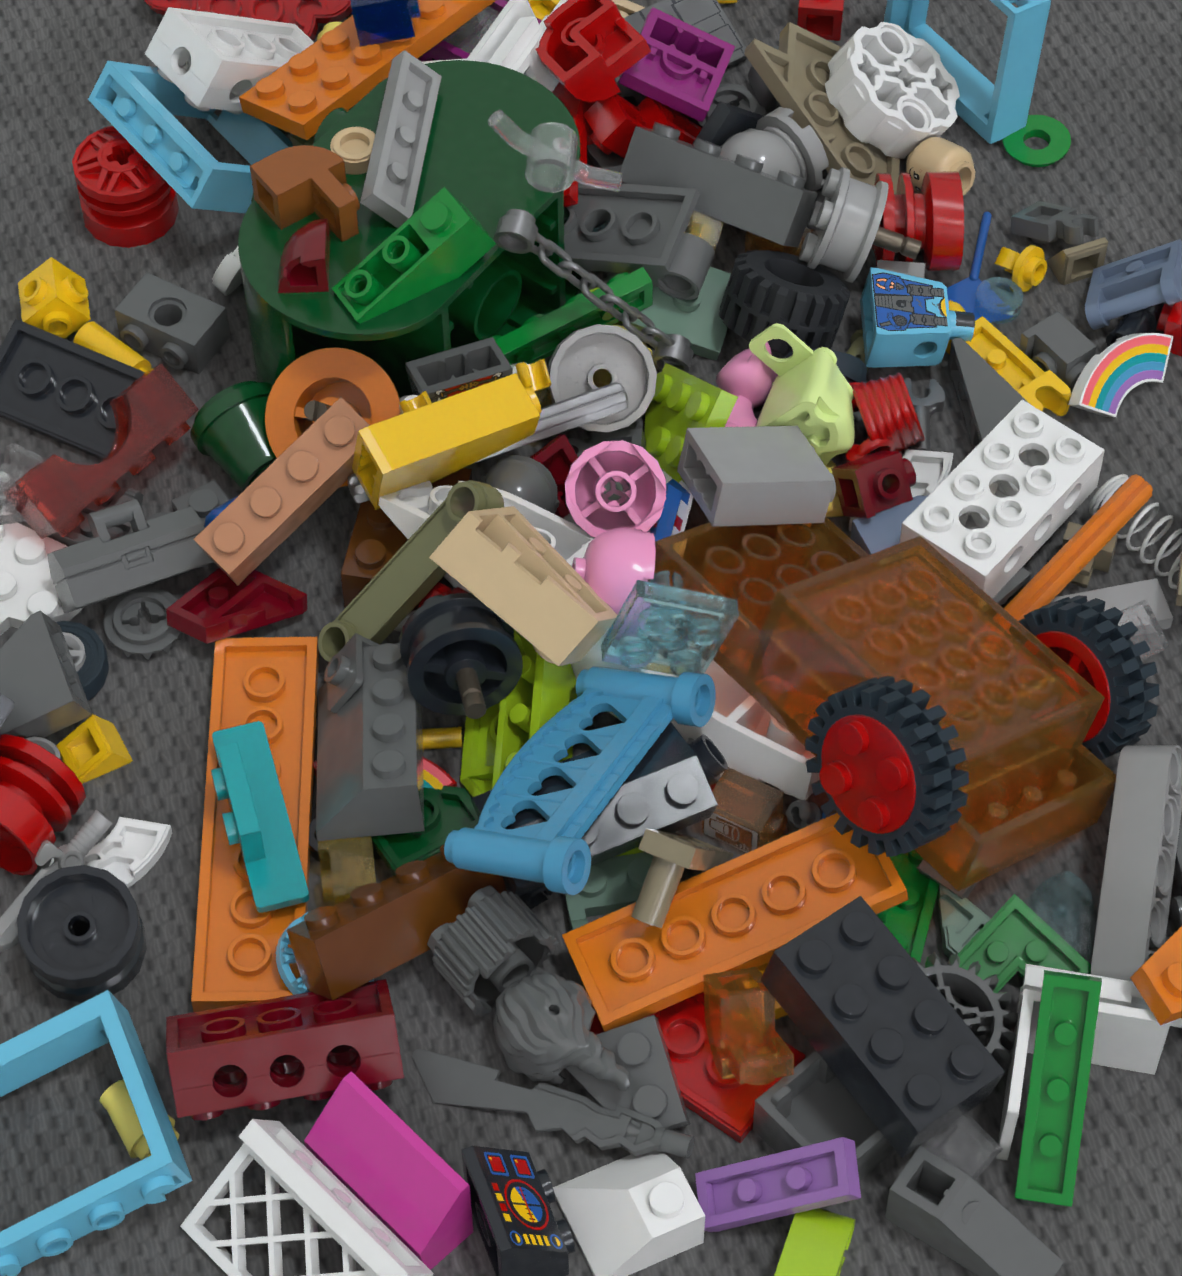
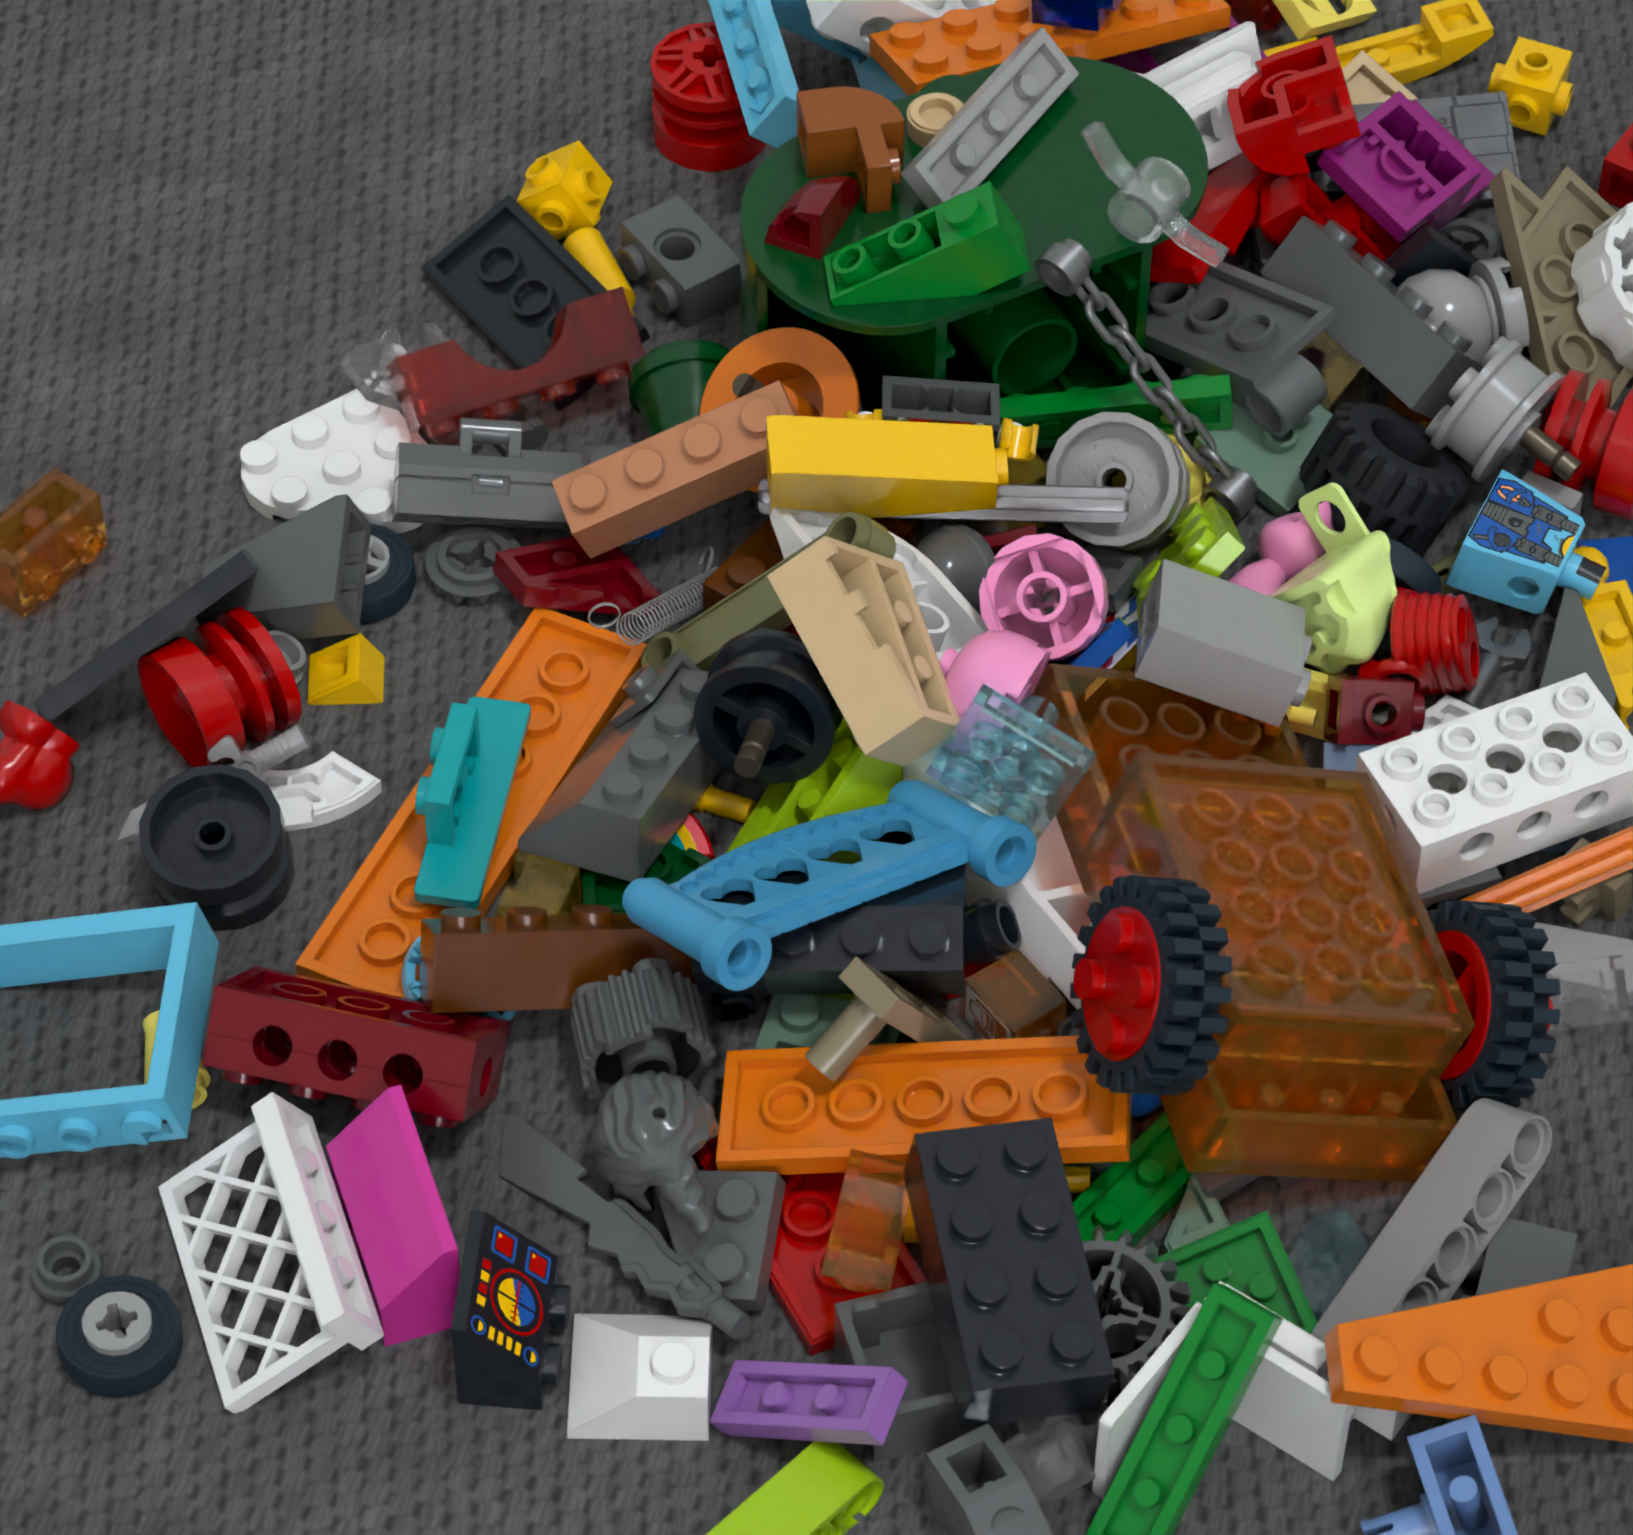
camera: 25 degrees right, 5 degrees down
none -> light grey piece [588,546,718,645]

